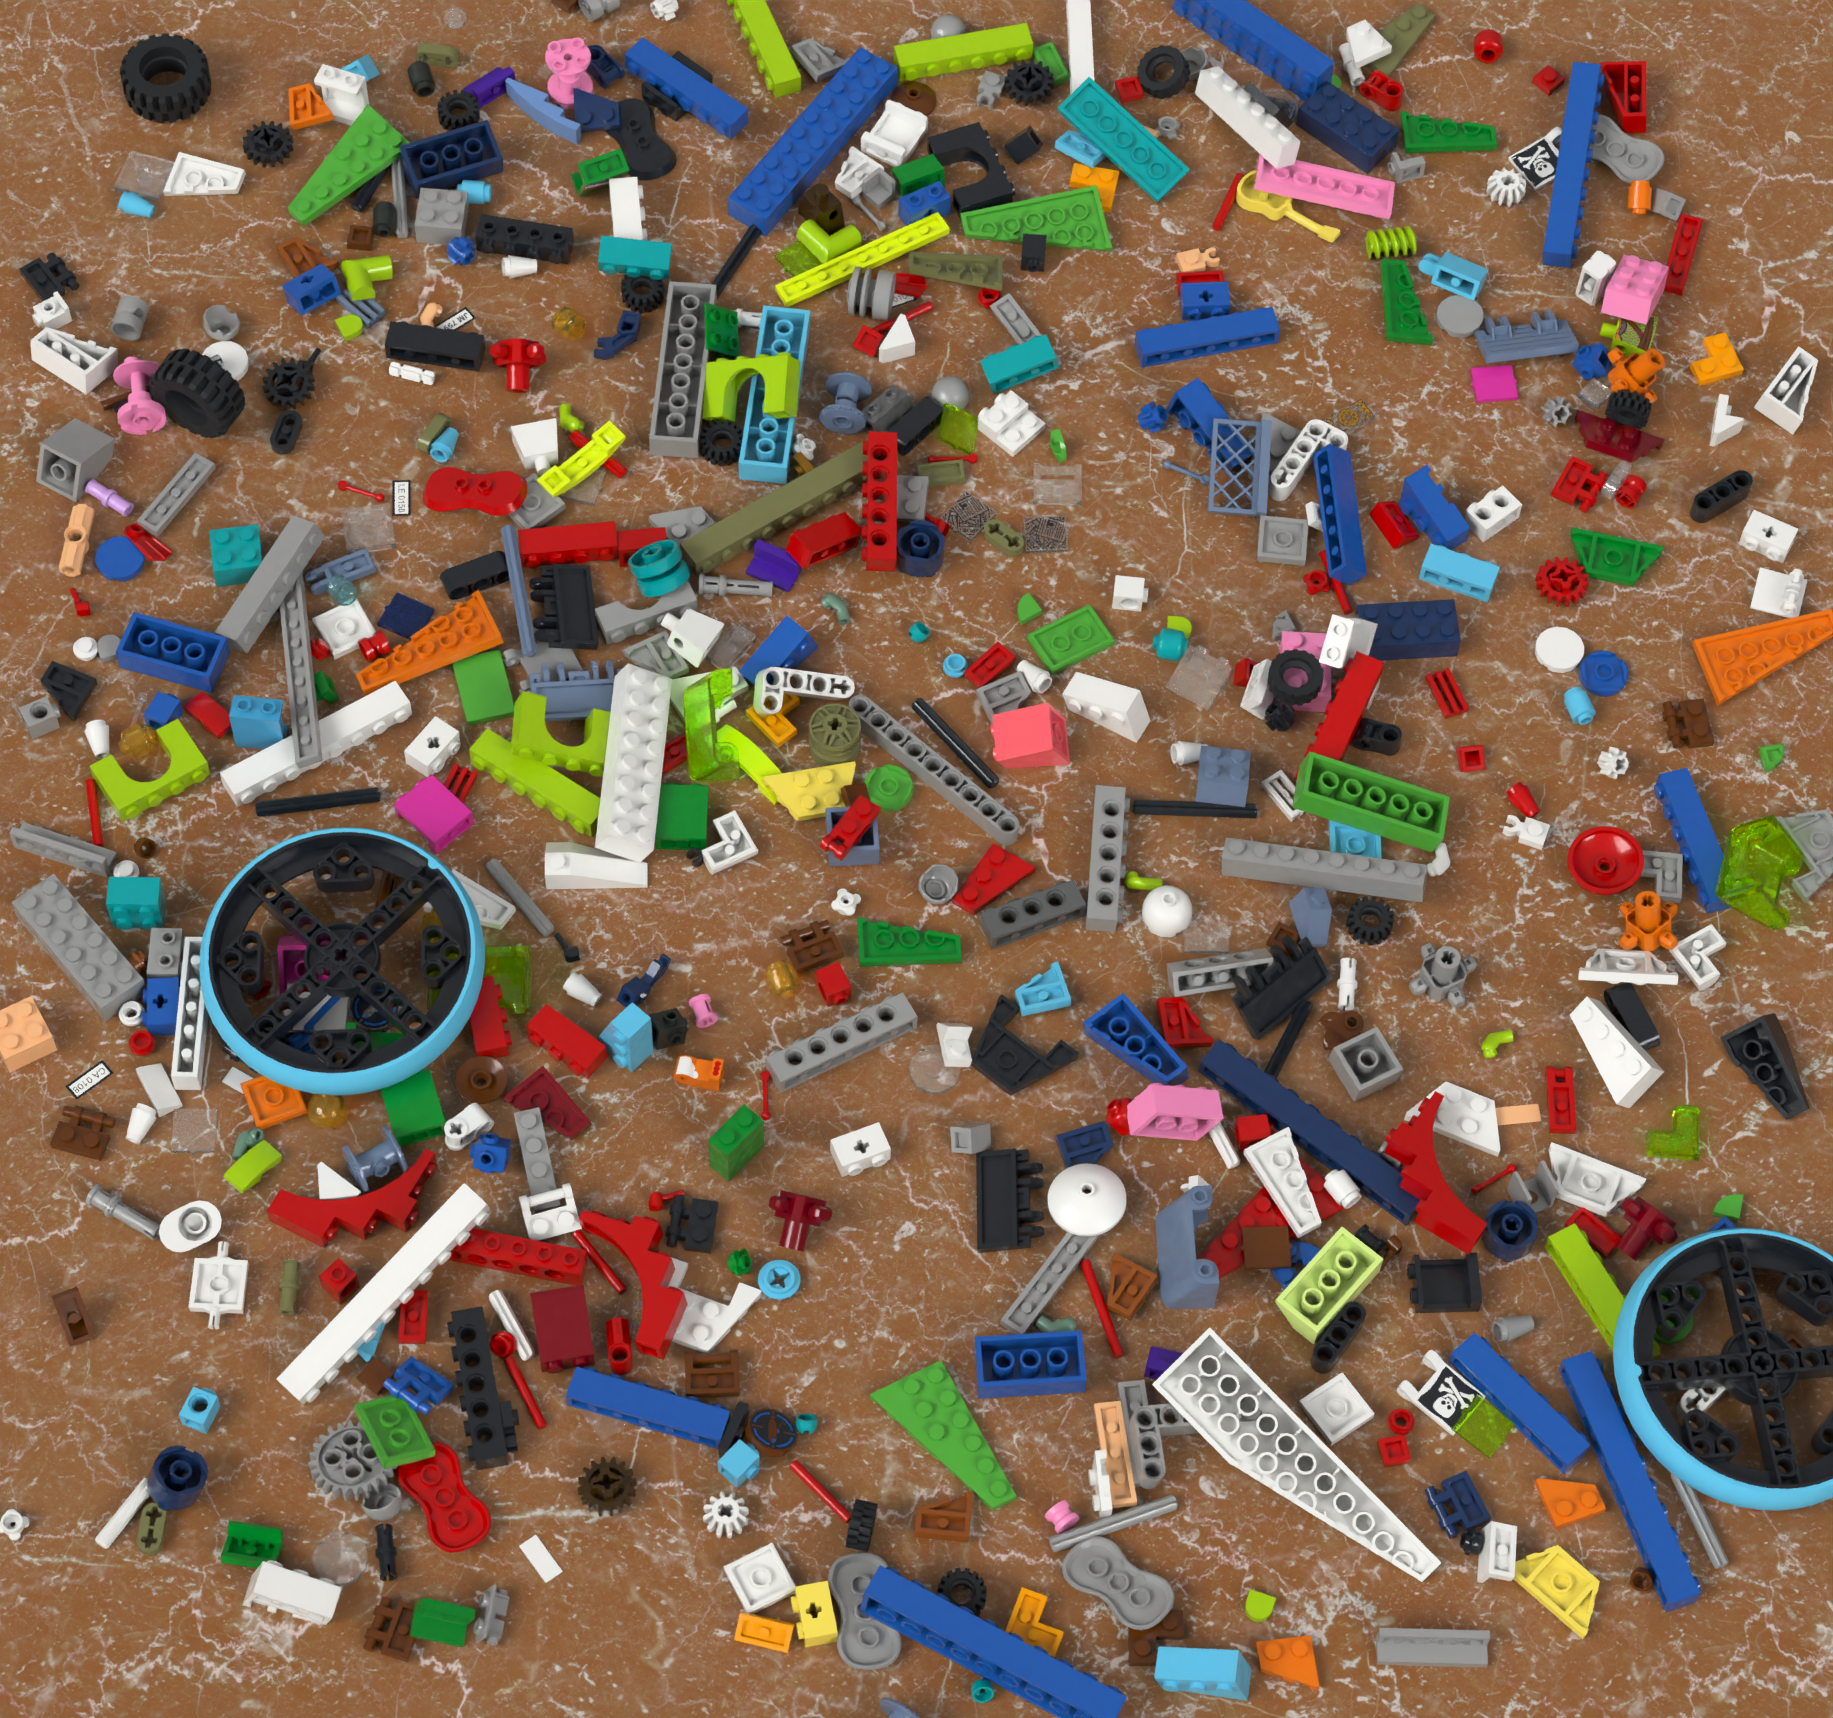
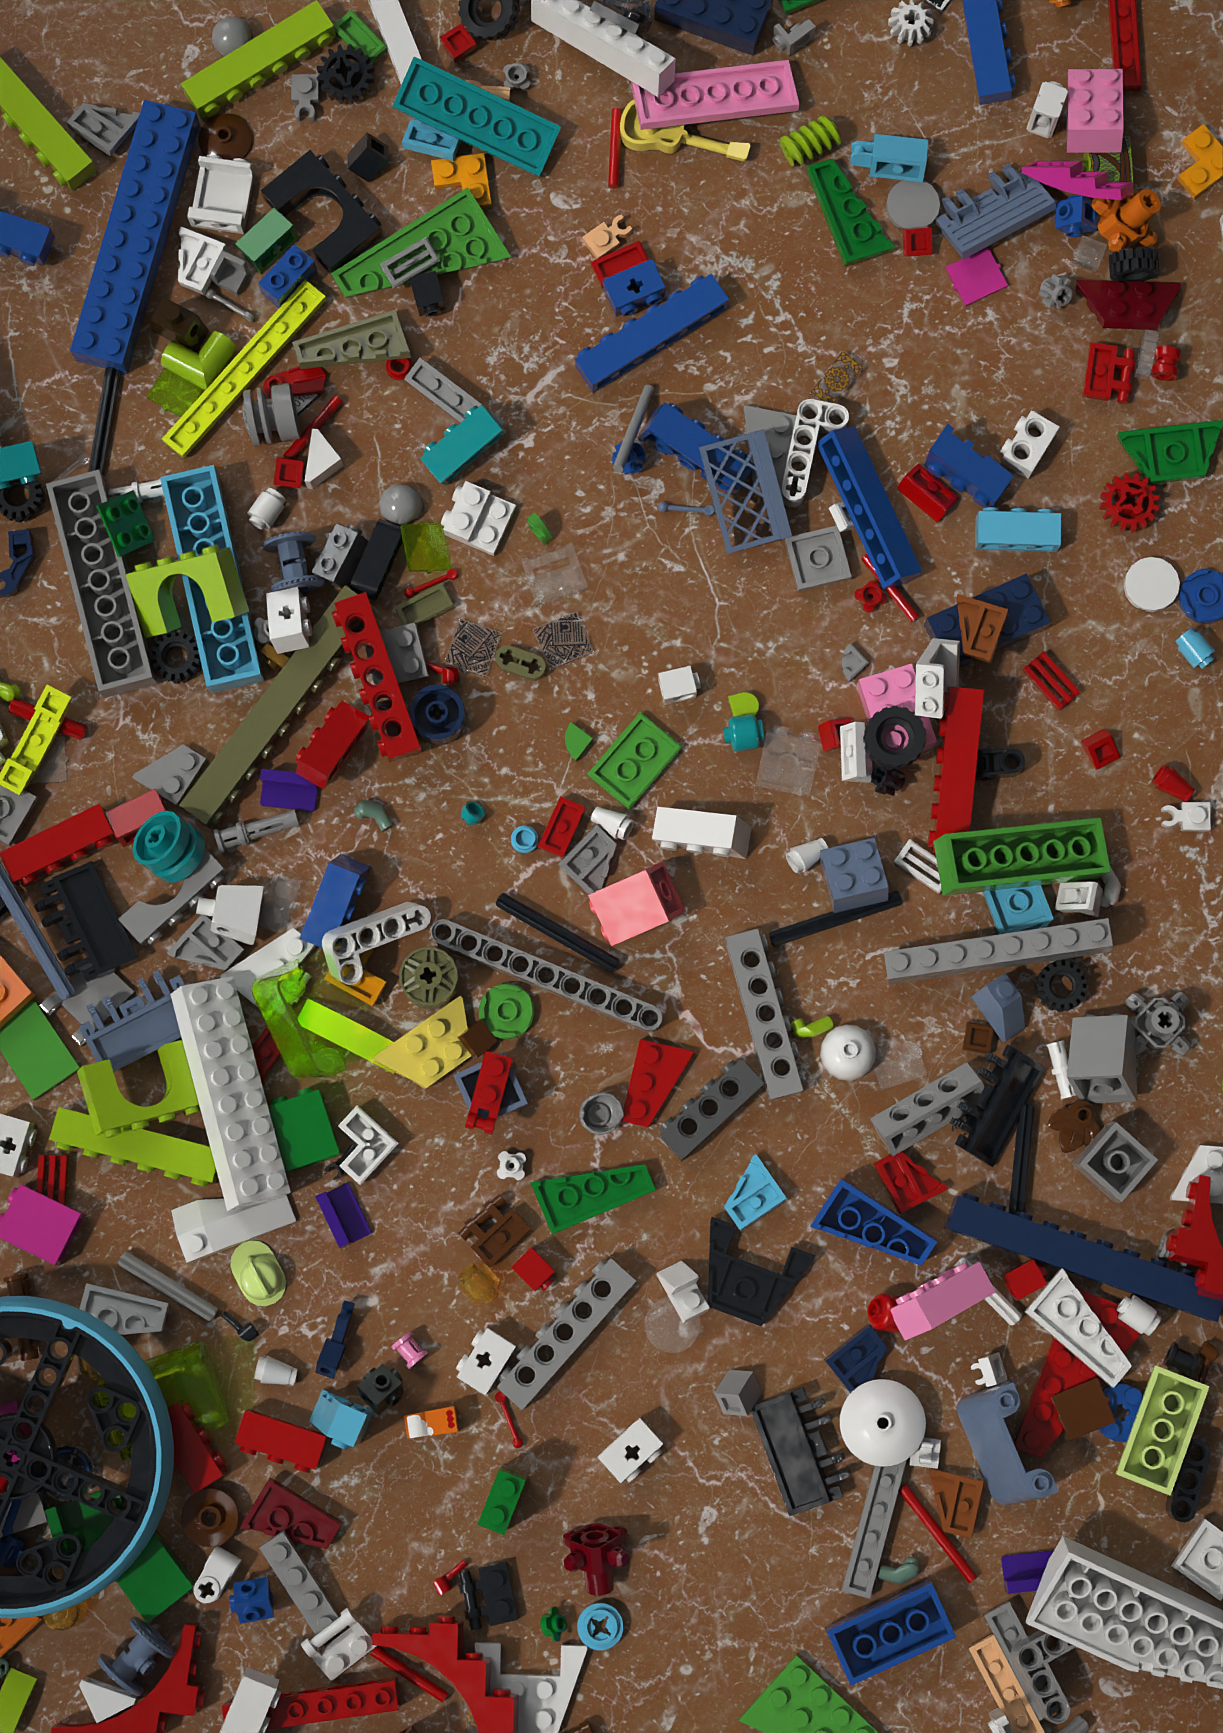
camera: 15 degrees left, 20 degrees up
none -> yellowish green piece [230,1241,286,1306]
none -> white brick [247,488,286,530]
none -> white brick [266,587,312,654]
none -> dark purple panel [315,1183,371,1248]
none -> light grey tile [380,237,440,289]
none -> white brick [456,1328,517,1395]
none -> light grey bar [613,385,654,472]
none -> red plate [903,226,932,257]
none -> white tile [908,1437,941,1469]
none -> dark orange wing [956,594,1009,664]
none -> dark pink slope [1022,161,1134,200]
none -> white slope [1055,882,1103,917]
none -> light grey slope [1067,1013,1137,1103]

